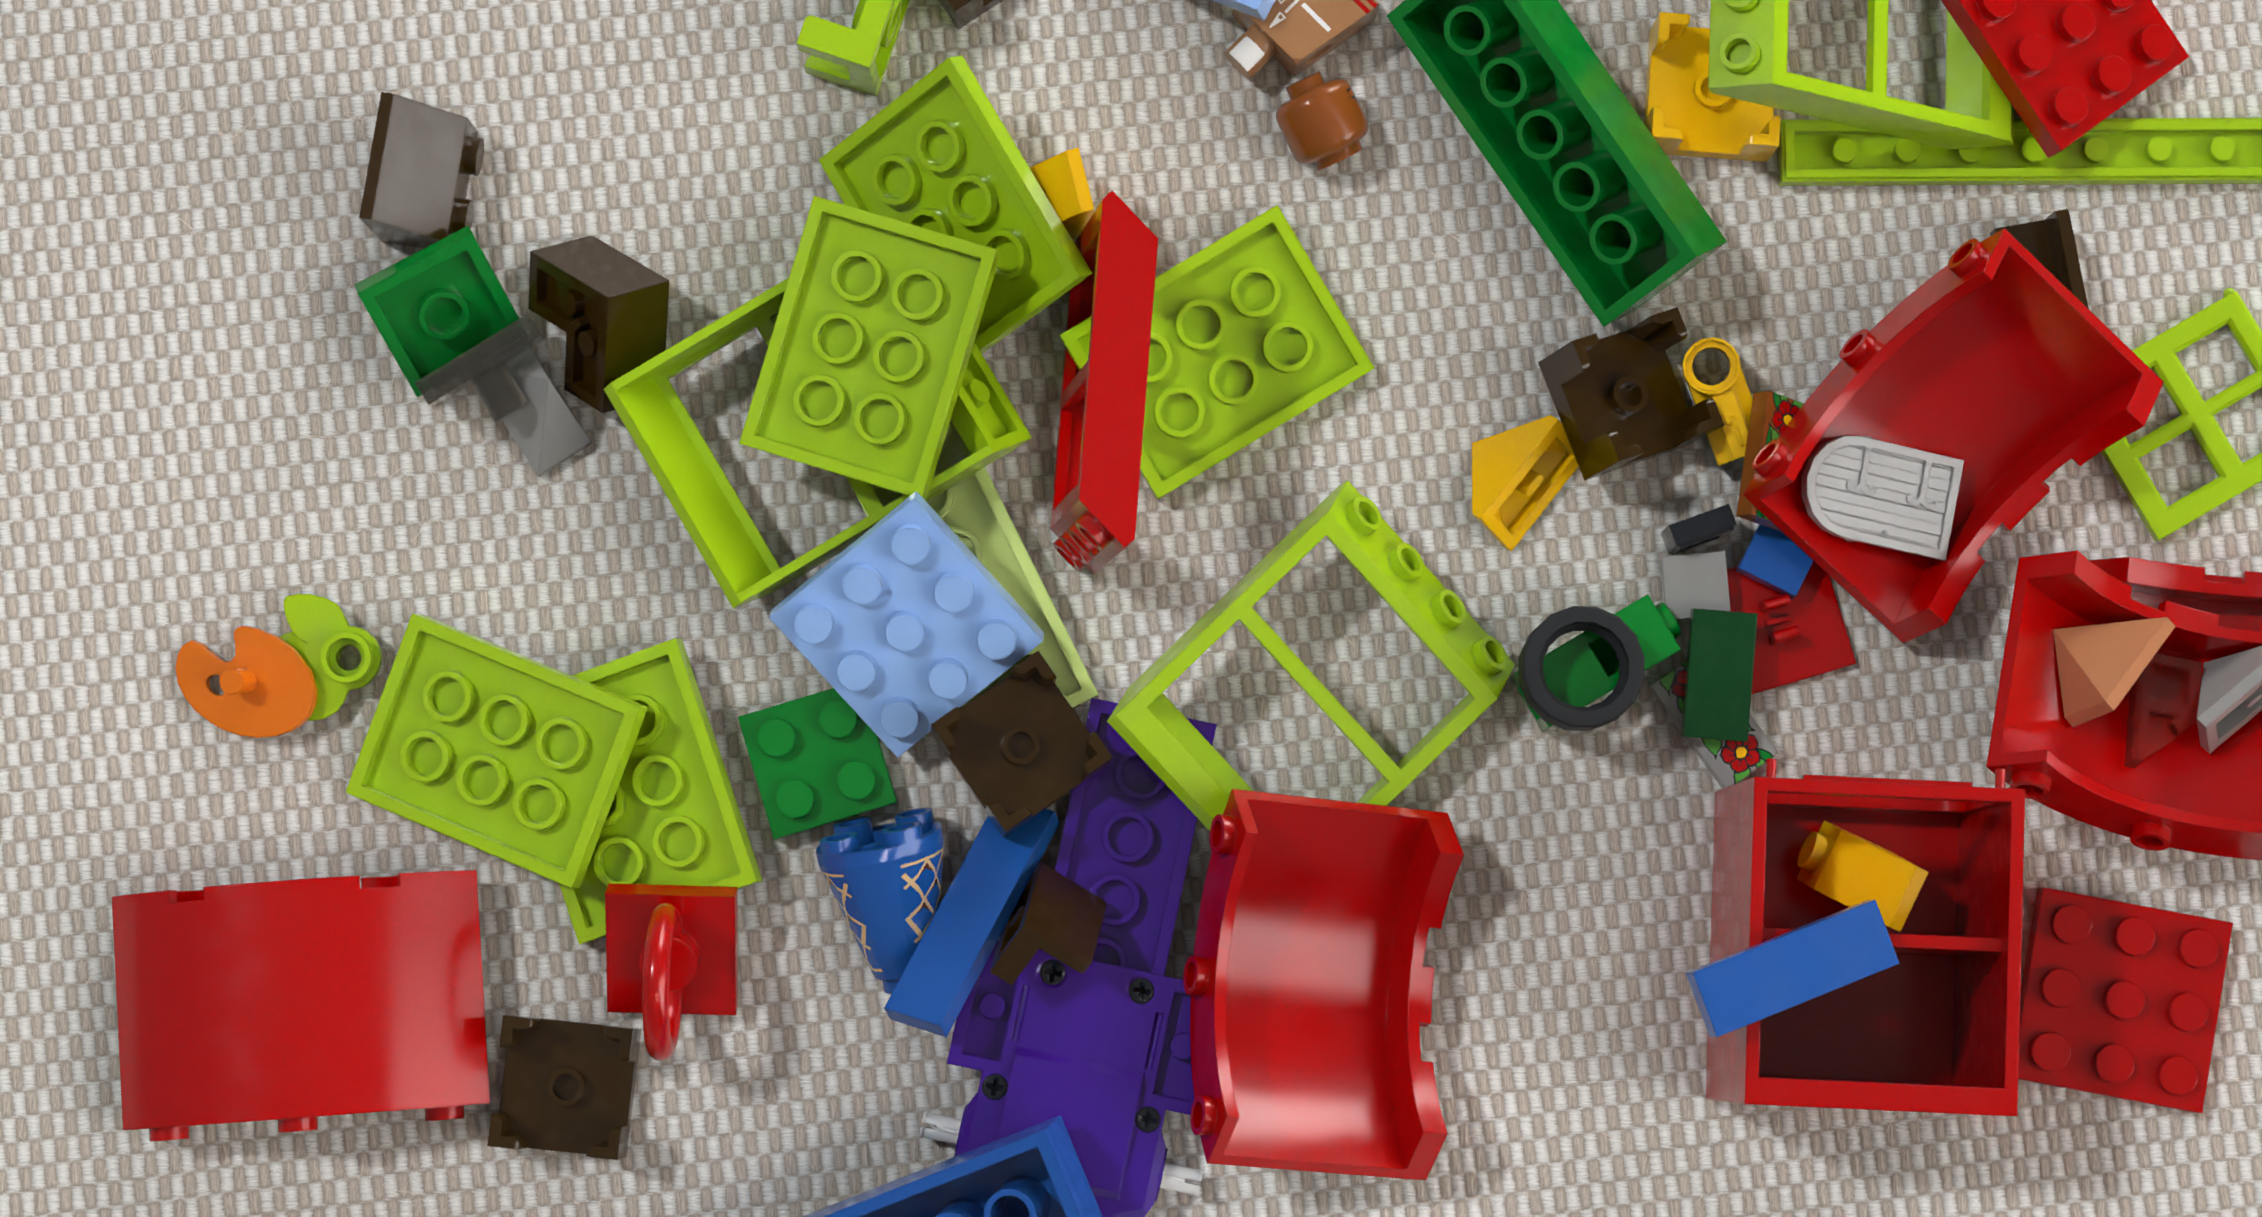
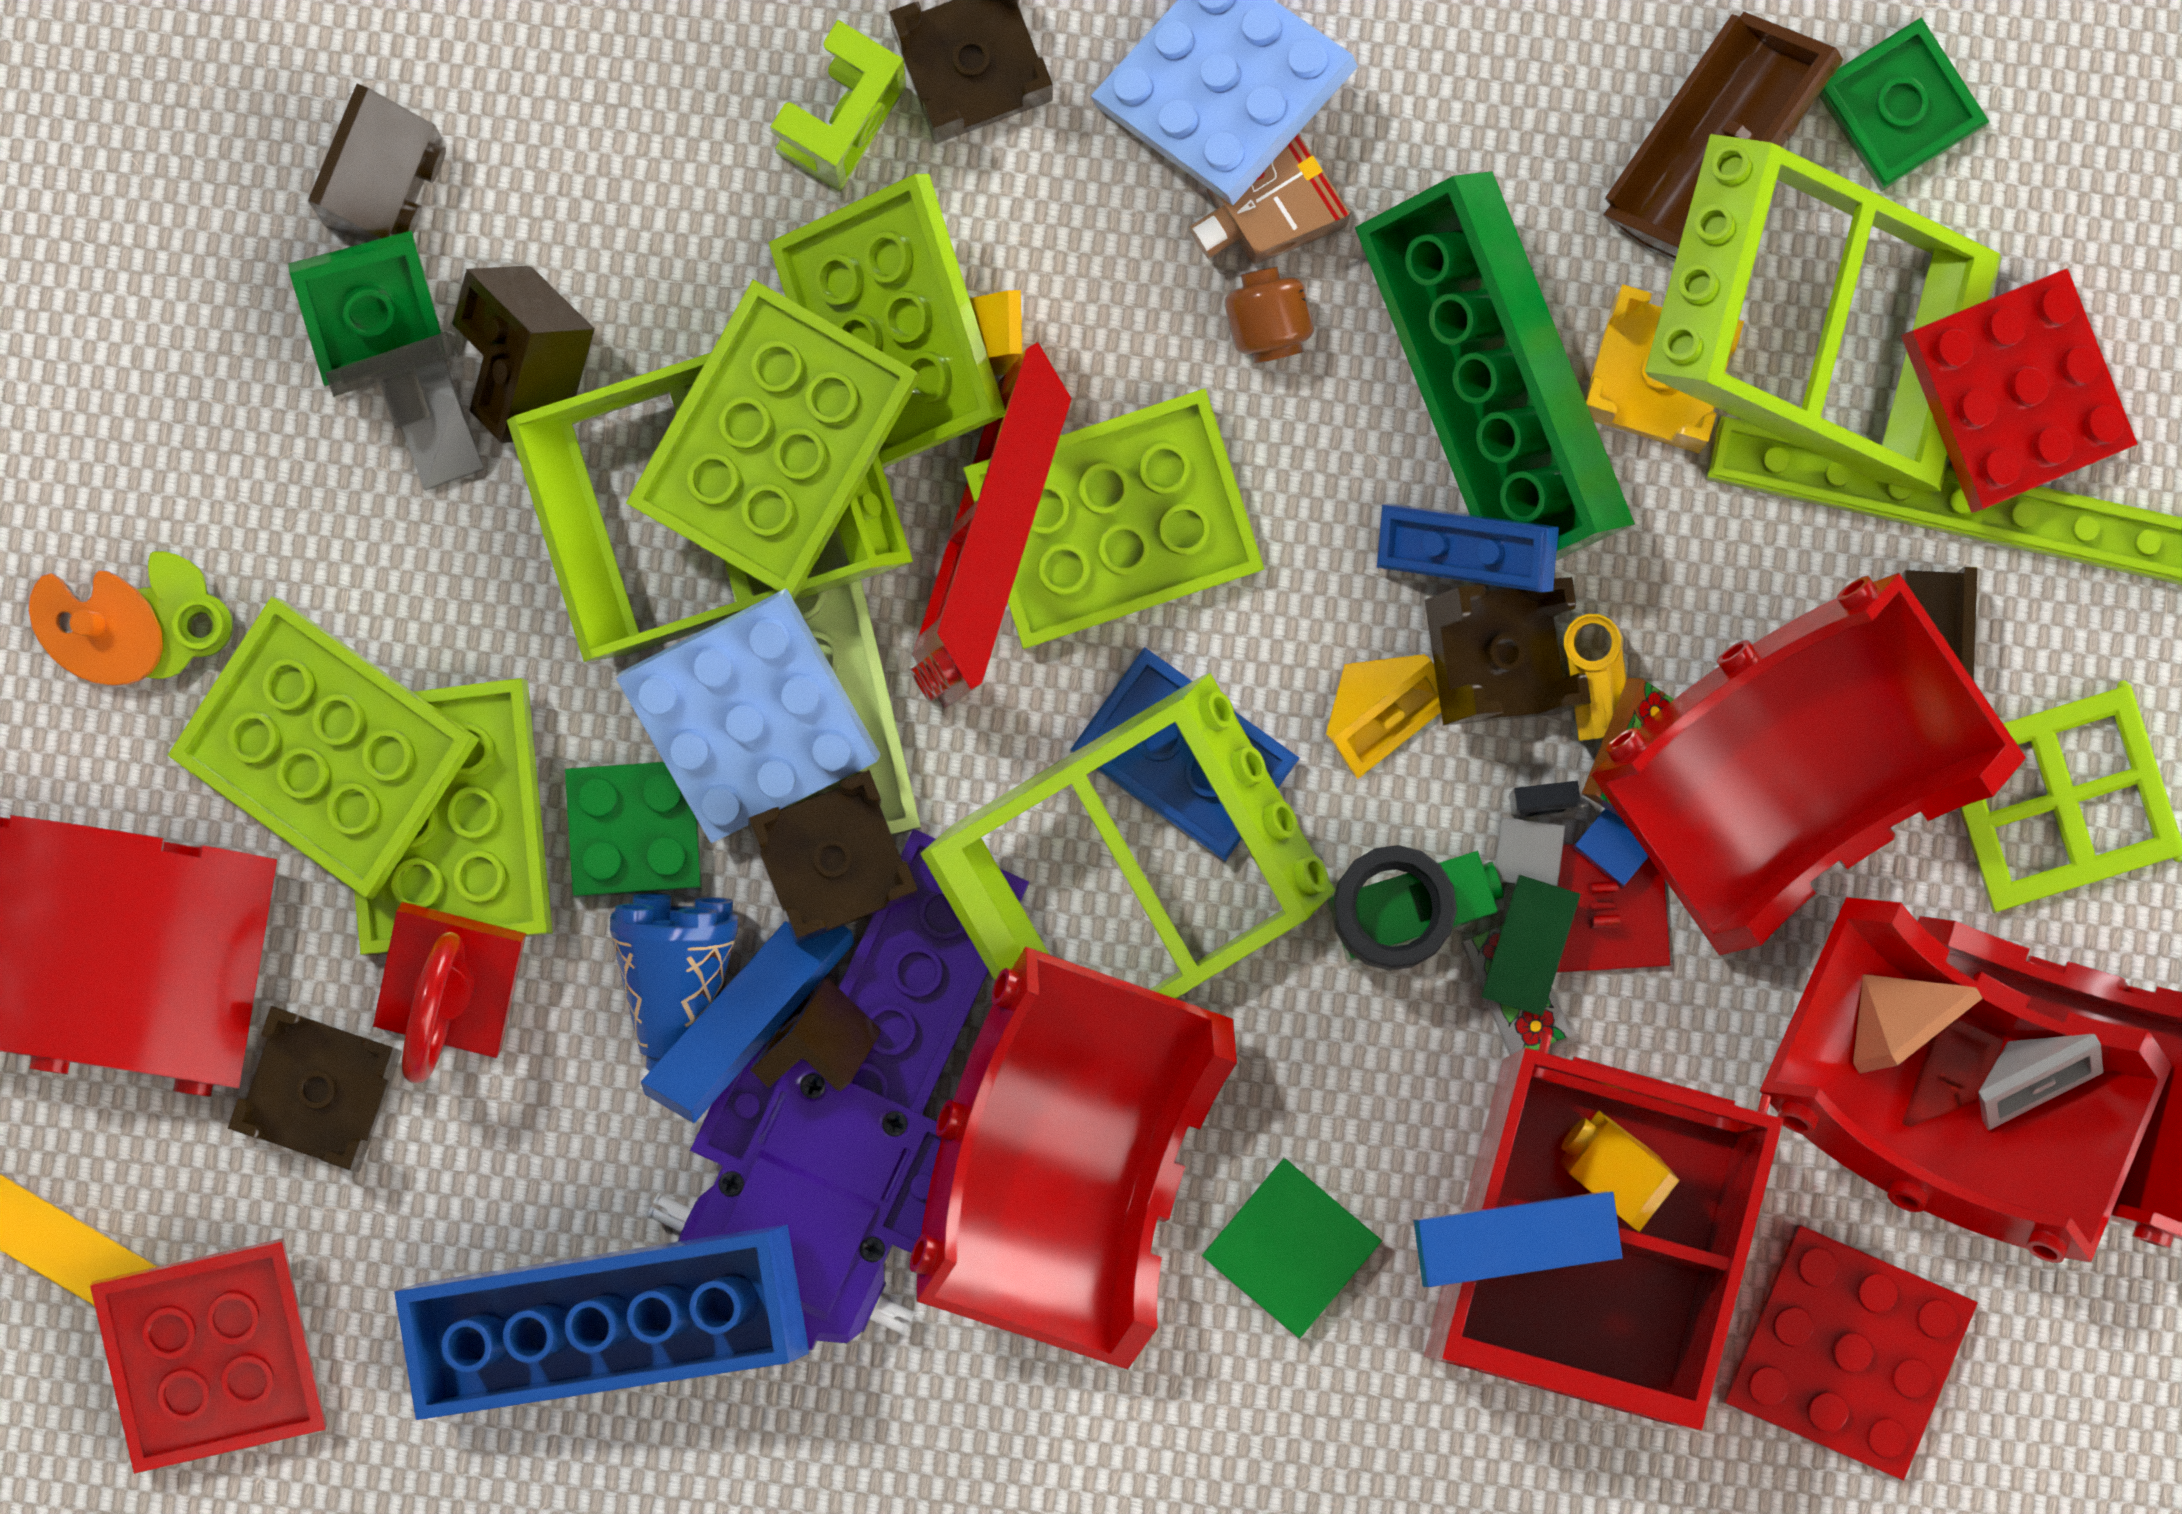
camera: 10 degrees right, 0 degrees up
light grey window [1801,436,1964,561] -> none
none -> blue tile [1070,647,1300,862]
none -> green tile [1201,1157,1382,1339]
none -> blue tile [1377,504,1559,592]

